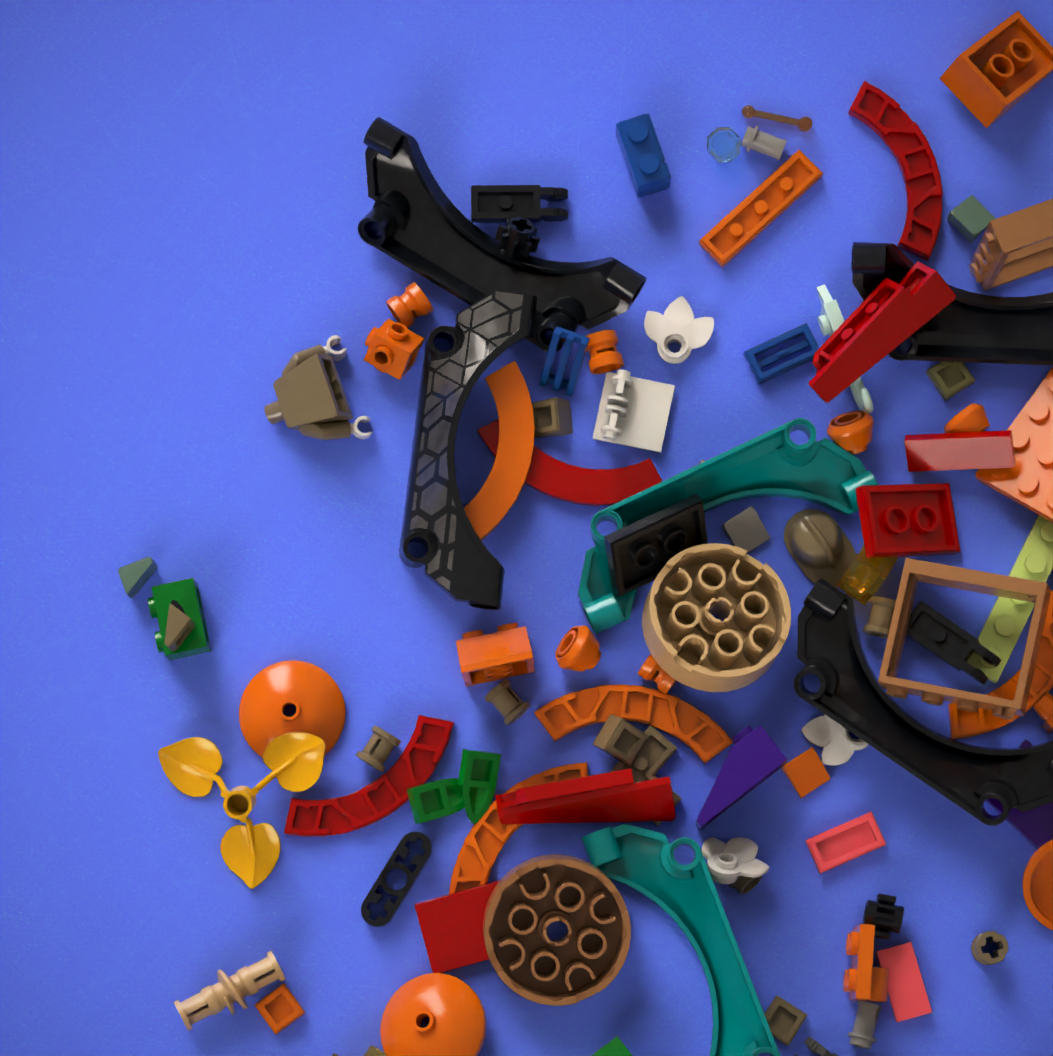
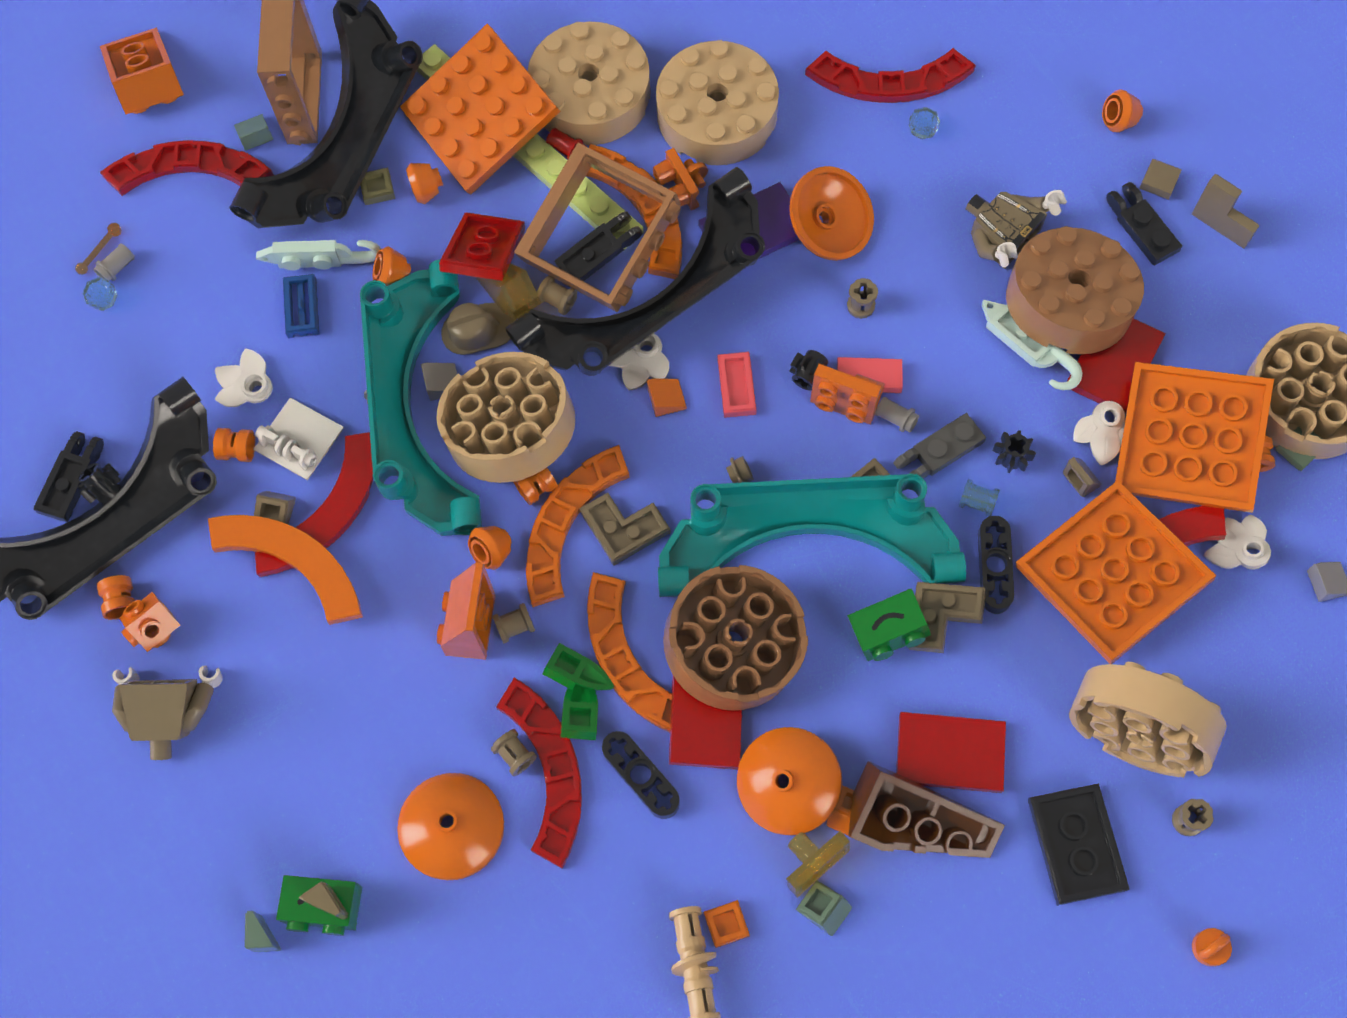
camera: 75 degrees left, 10 degrees down
yellow plant [158,732,326,889] -> none
panel [399,291,537,610] -> none
red wedge [495,768,676,824] -> none
blue tile [539,326,590,397] -> none
dark tan slope [593,714,648,766] -> none
black tile [604,494,708,597] -> none
blue brick [616,113,671,198] -> none
dark purple slope [696,725,788,830] -> none
orange tile [699,150,823,268] -> none
white plate [701,837,770,884] -> none
red wedge [809,261,956,403] -> none
tile [904,430,1016,472] -> none

